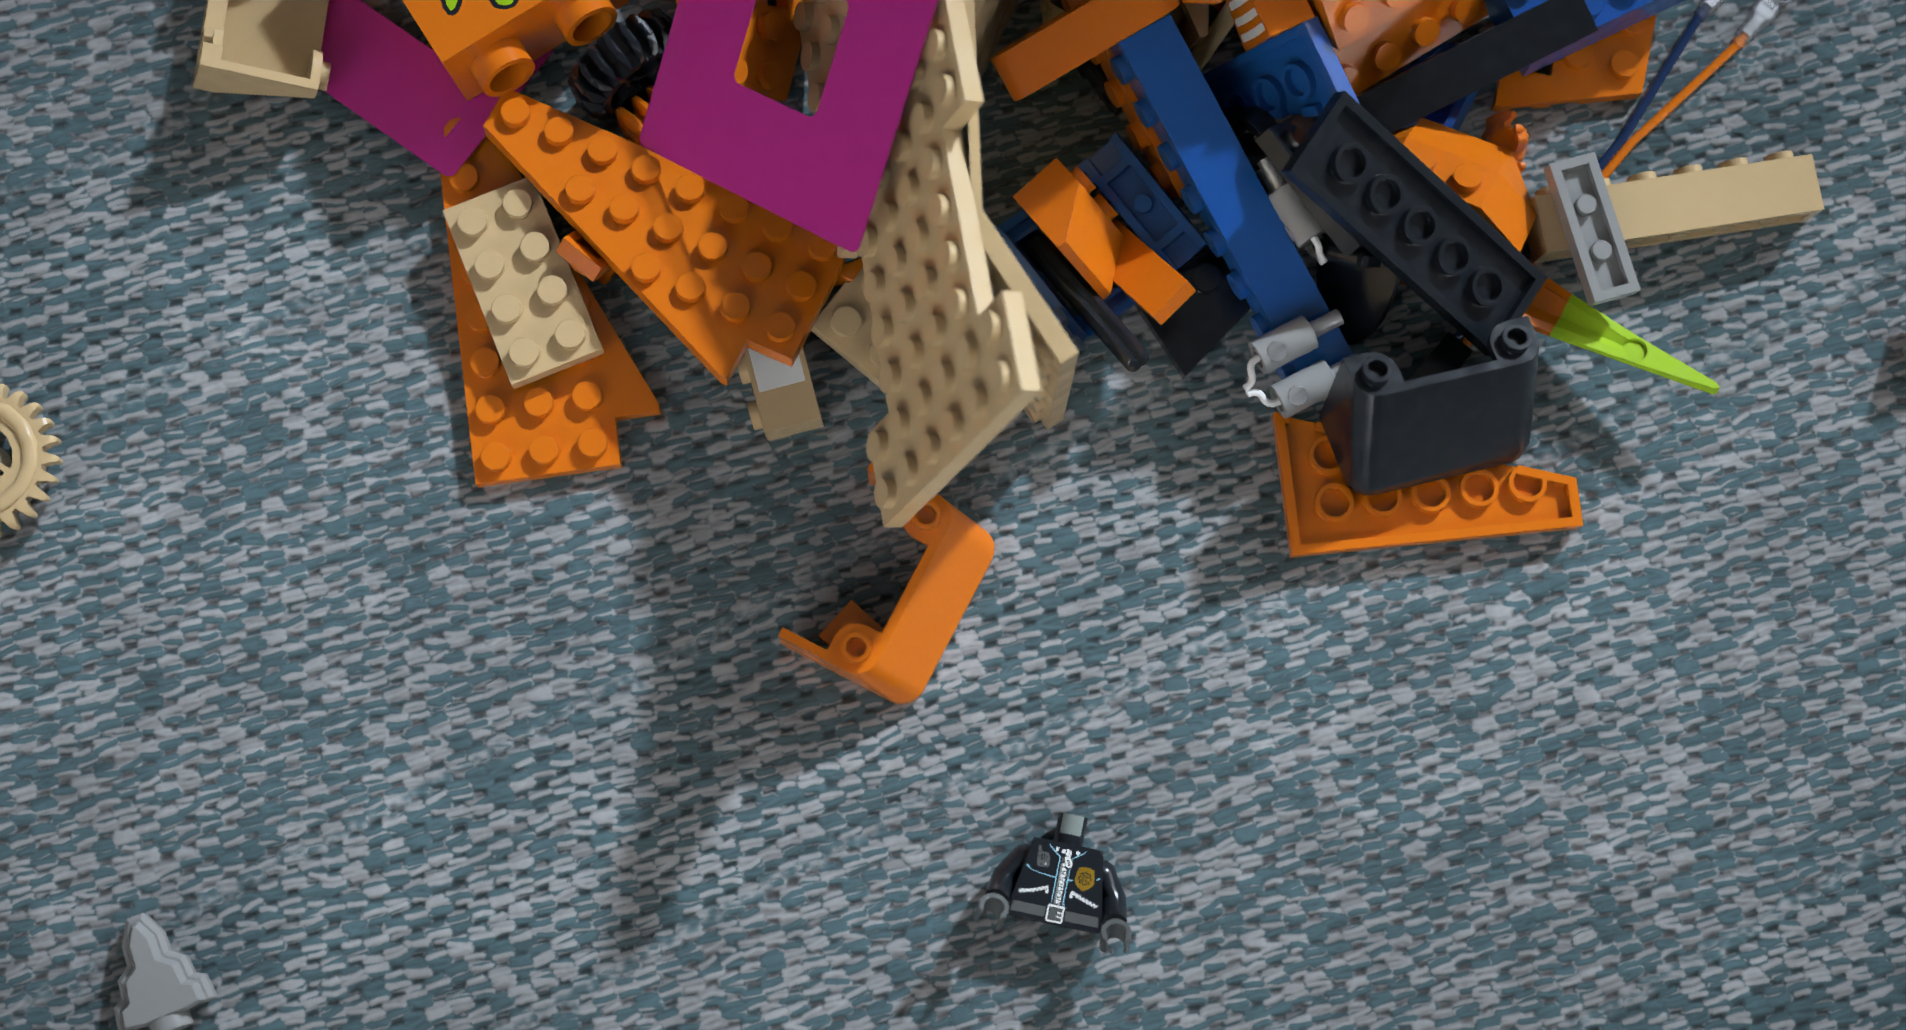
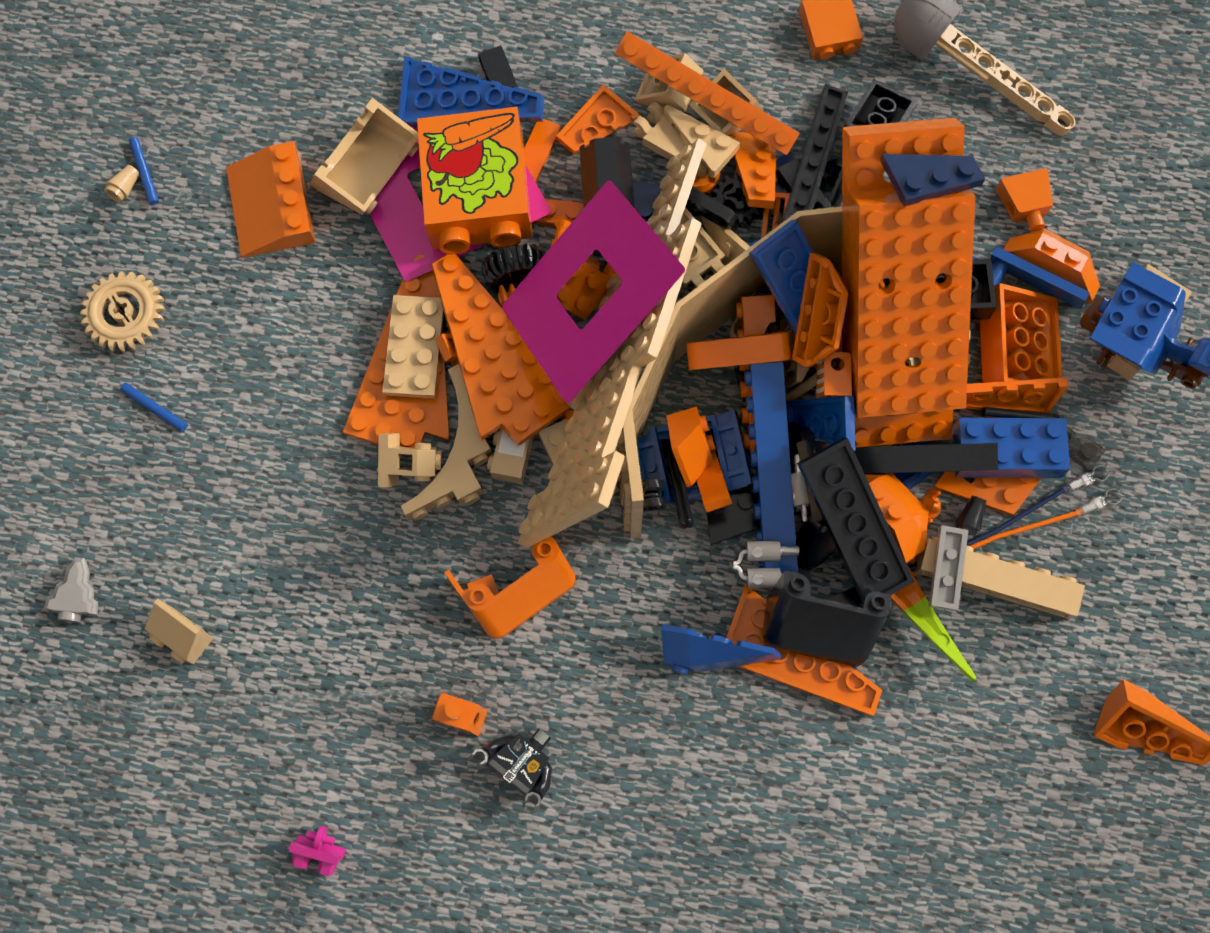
camera: 30 degrees right, 5 degrees down
none -> blue bar [120,383,188,432]
none -> tan slope [145,598,214,664]
none -> orange slope [226,141,316,258]
none -> tan tile [378,433,442,488]
none -> tan arch [401,364,492,521]
none -> orange torso [430,693,488,737]
none -> blue wedge [661,624,781,675]
none -> black cone [955,495,987,537]

